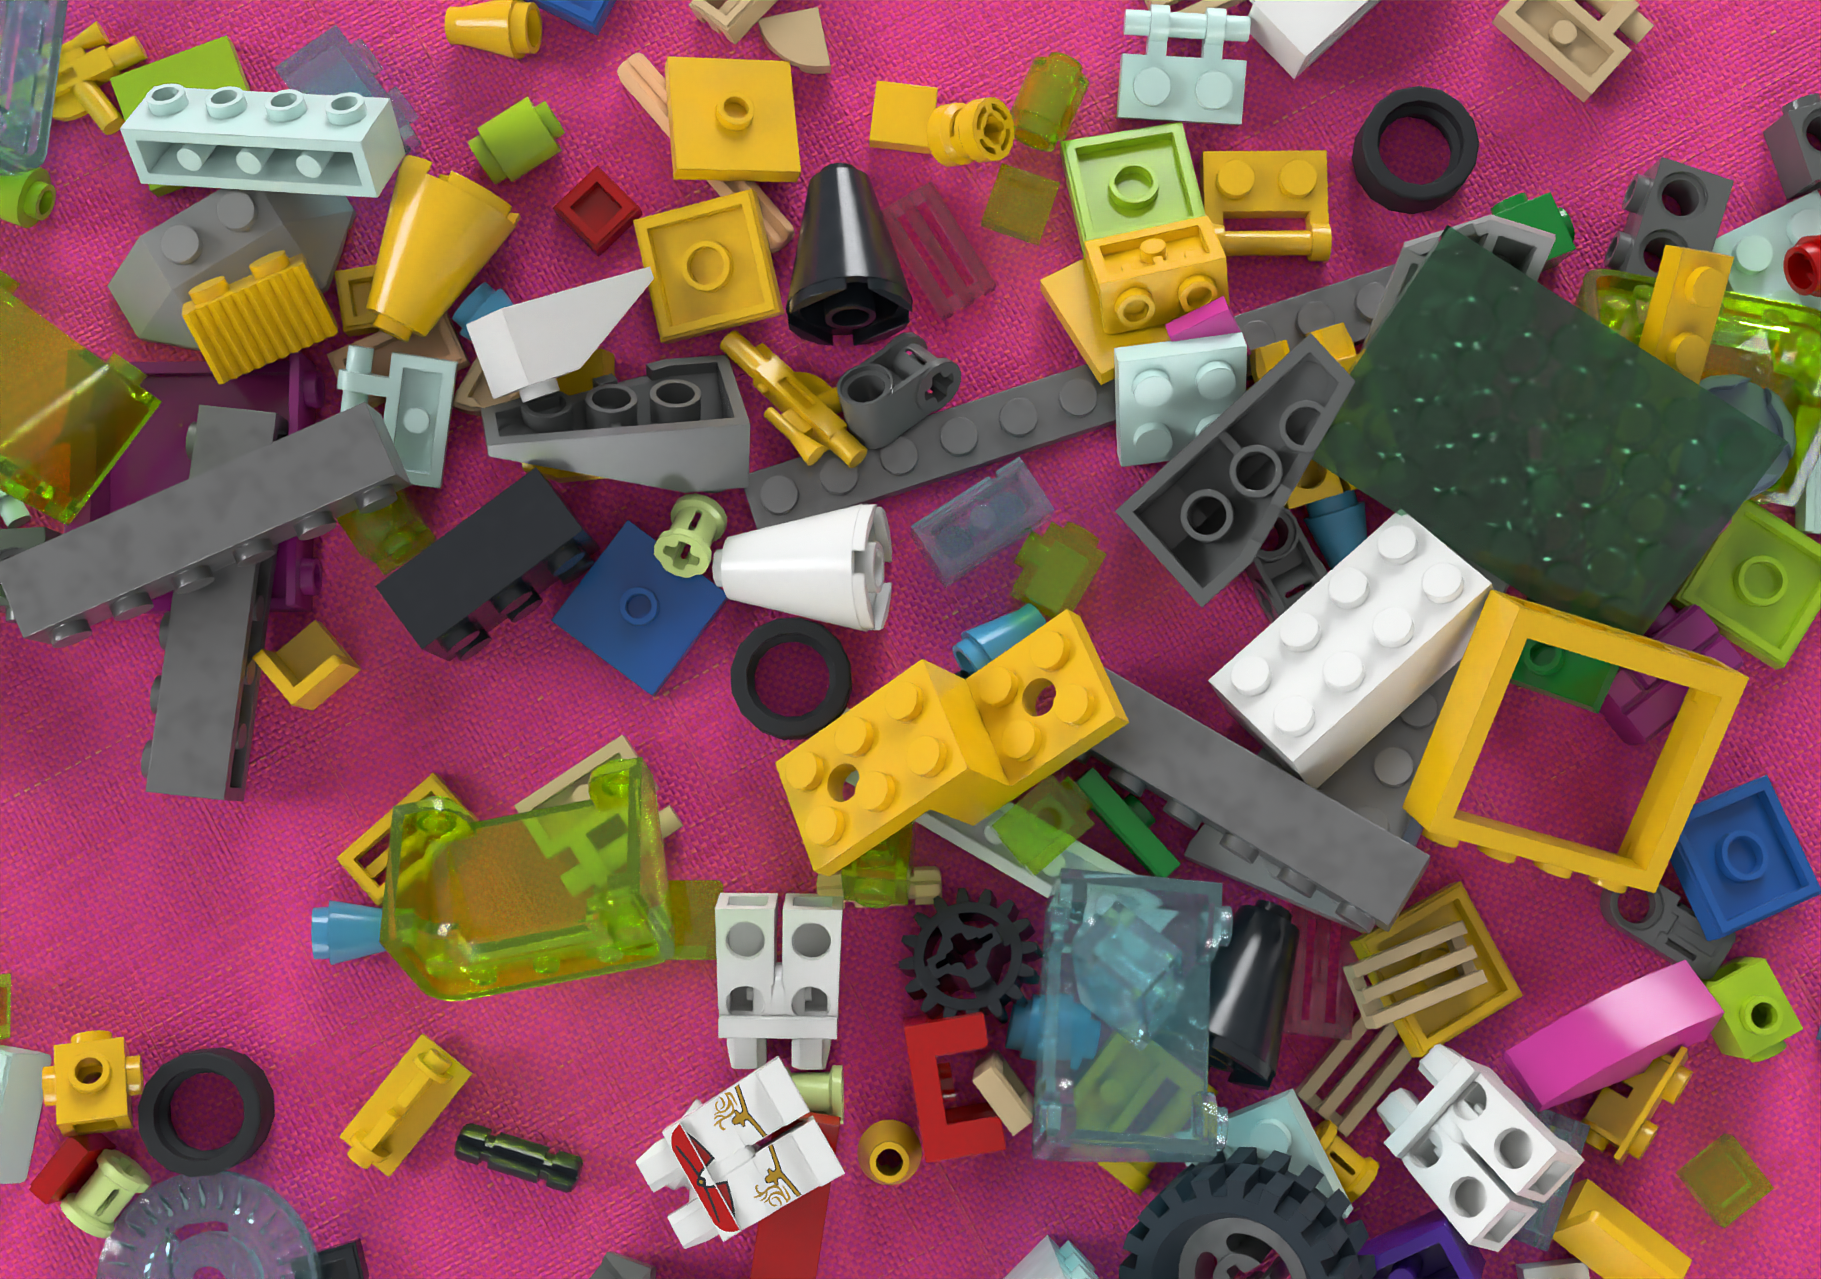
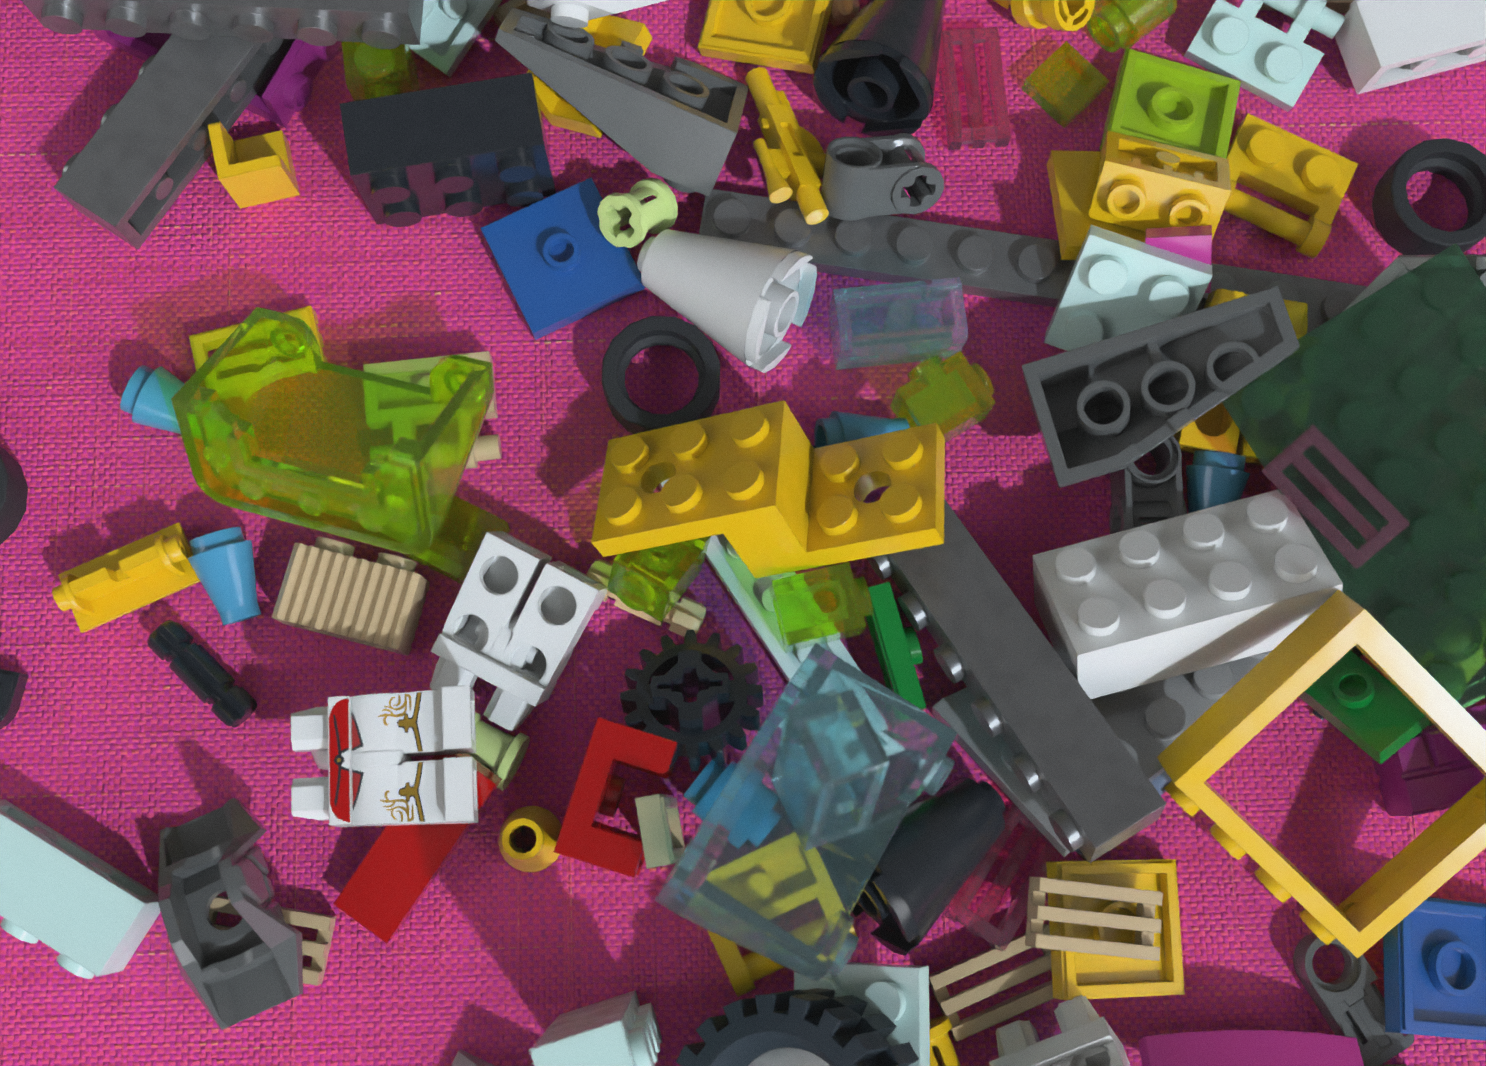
camera: 25 degrees right, 5 degrees down
none -> dark azure cone [188,527,261,626]
none -> tan brick [271,537,430,656]
none -> clear pink tile [1260,425,1410,569]

